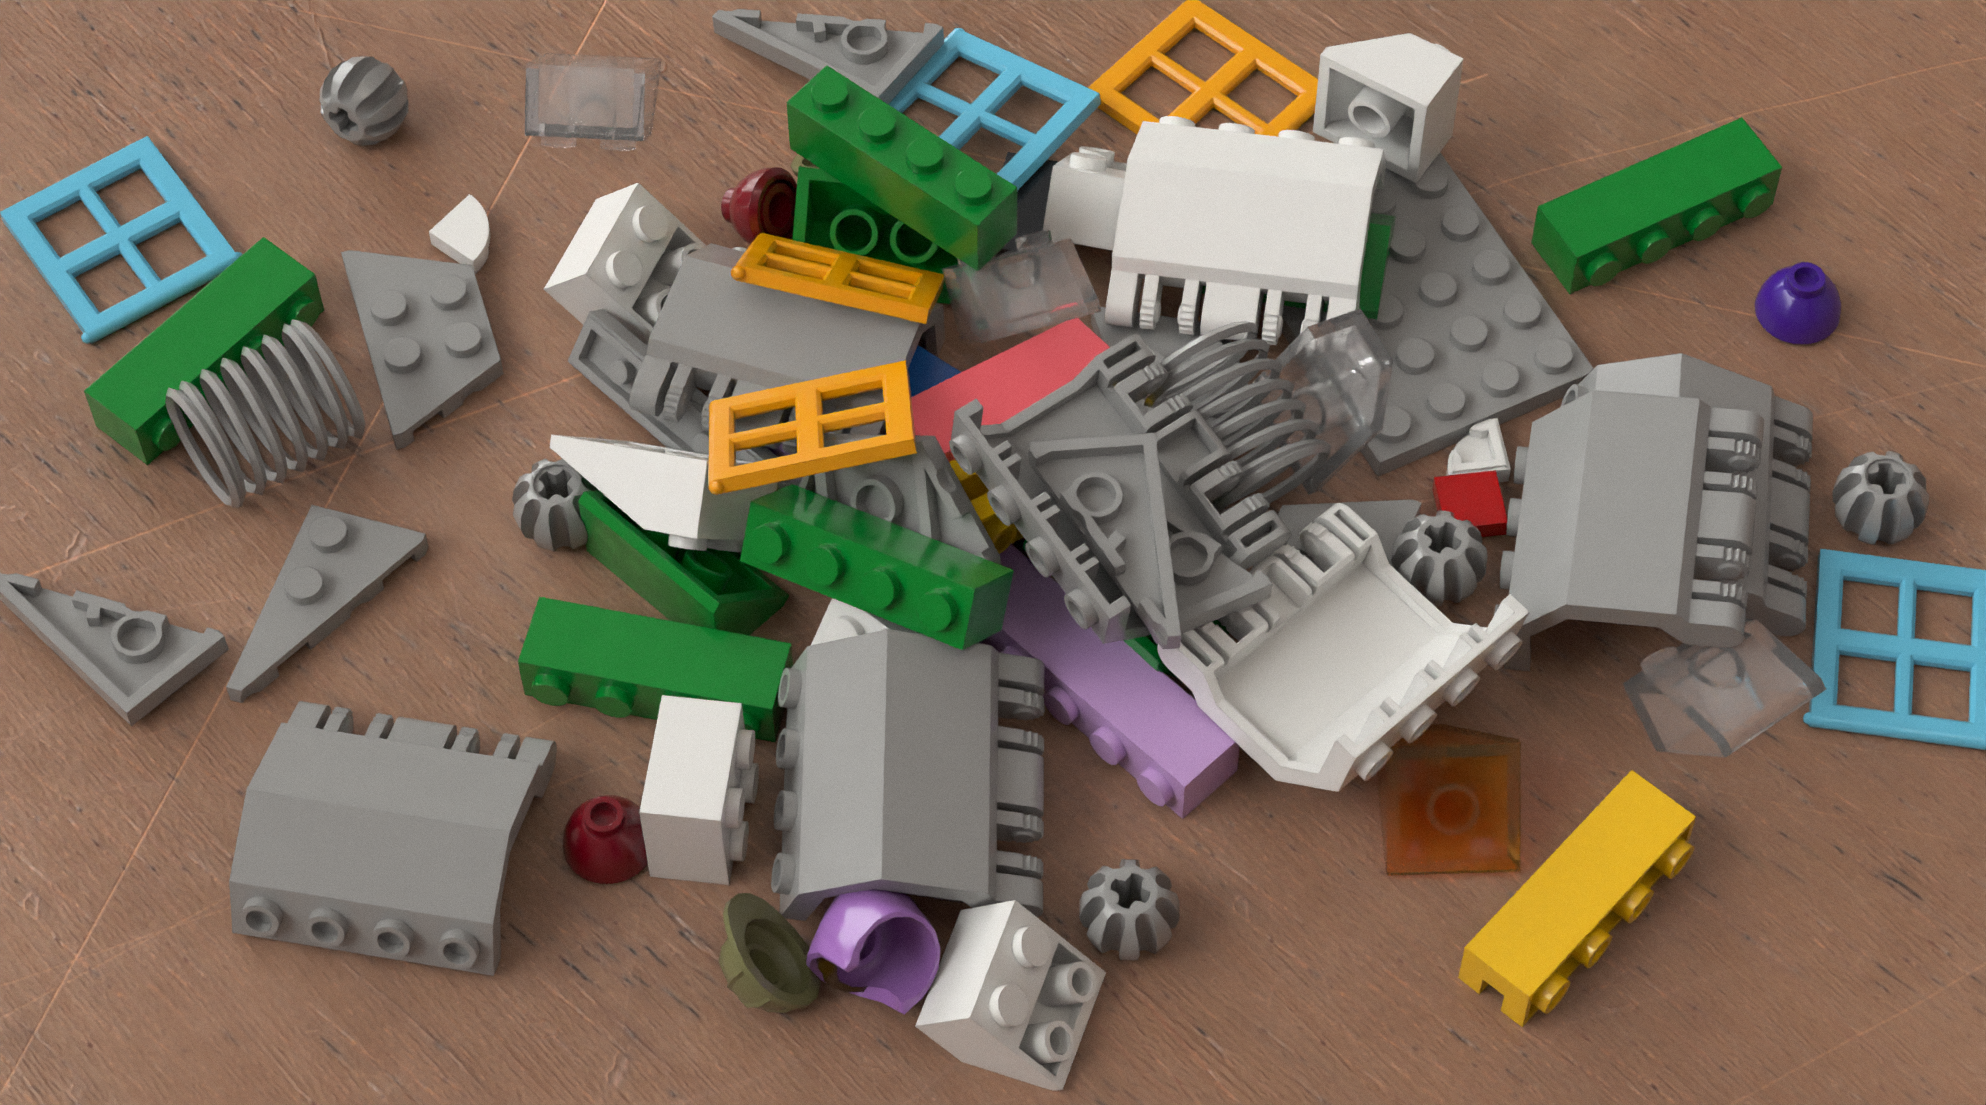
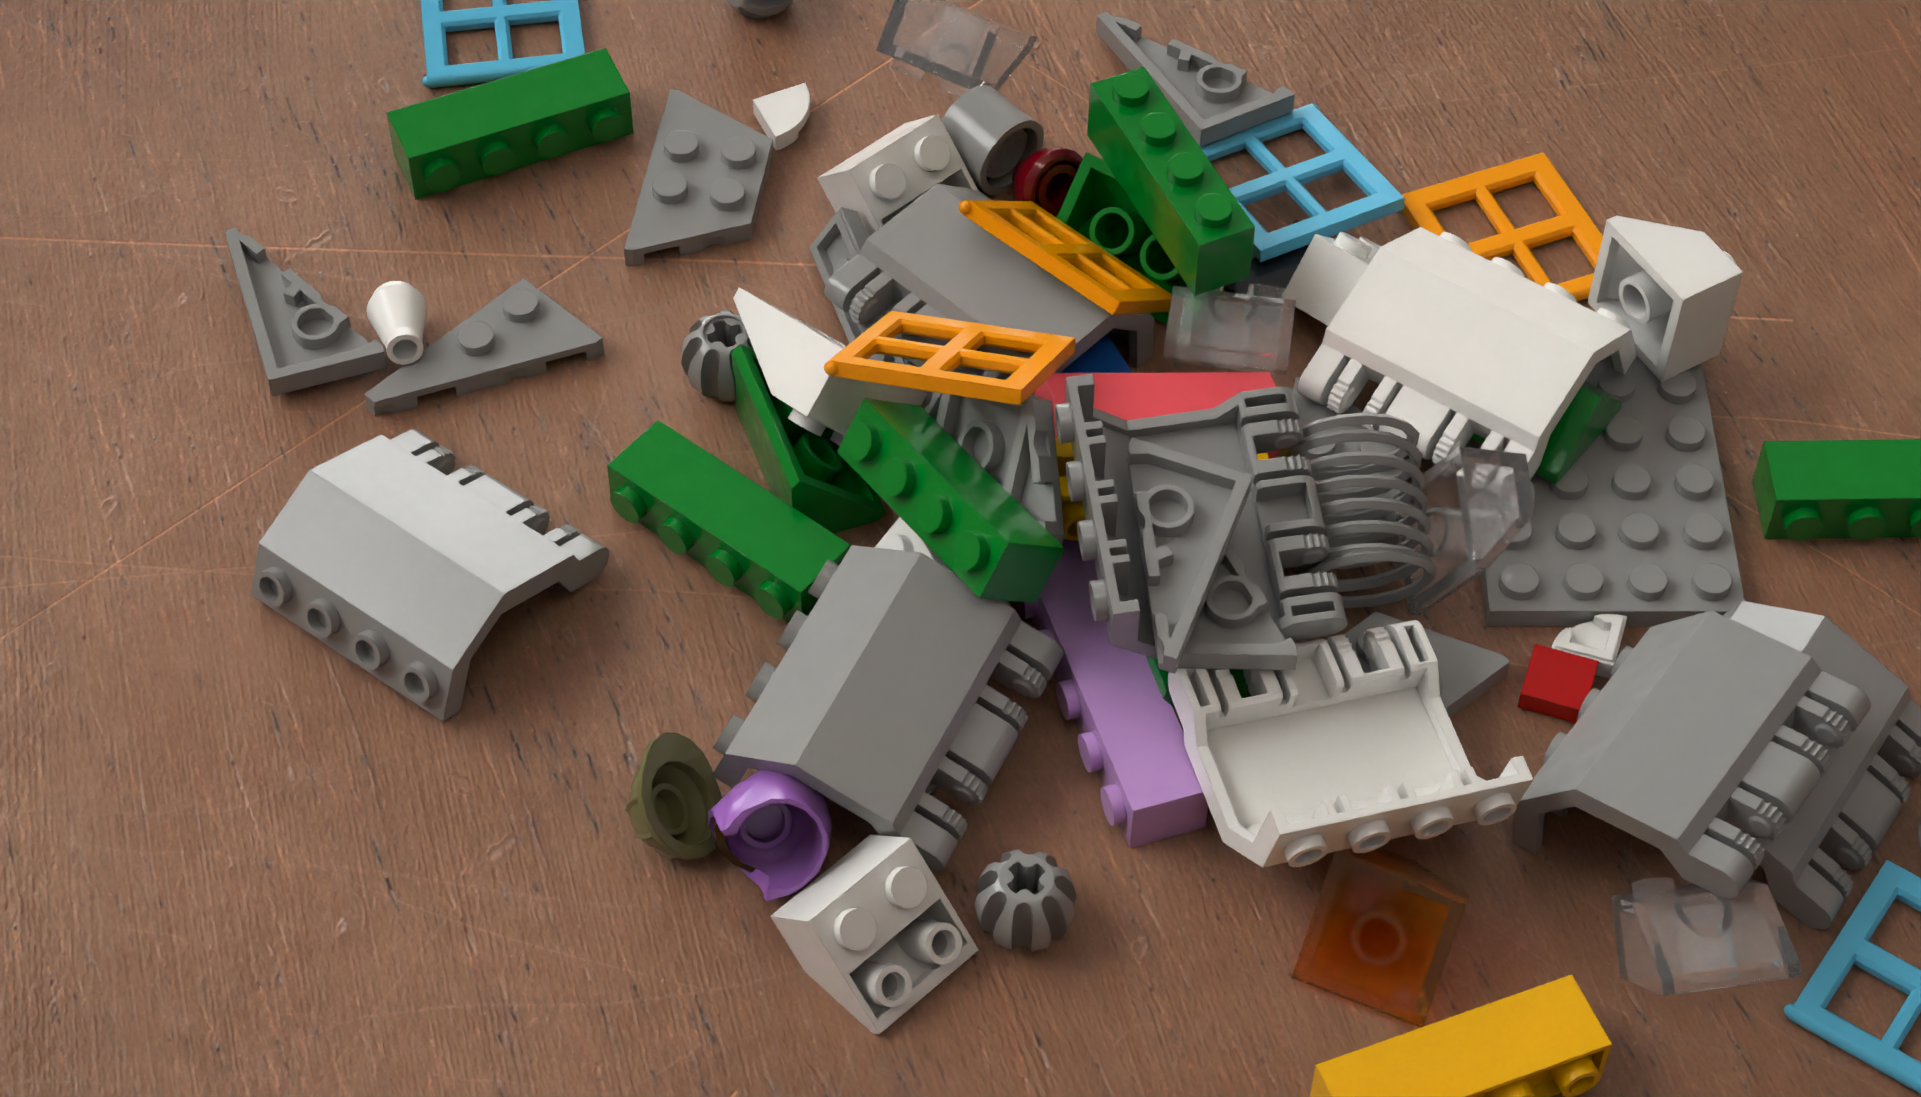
camera: 25 degrees right, 5 degrees down
light grey piece [165,319,366,508] -> none
dark red brick [563,795,648,884] -> none
white brick [639,695,759,885] -> none
light grey piece [1391,510,1488,606] -> none
none -> white cone [366,281,427,365]
none -> light grey piece [941,85,1044,195]

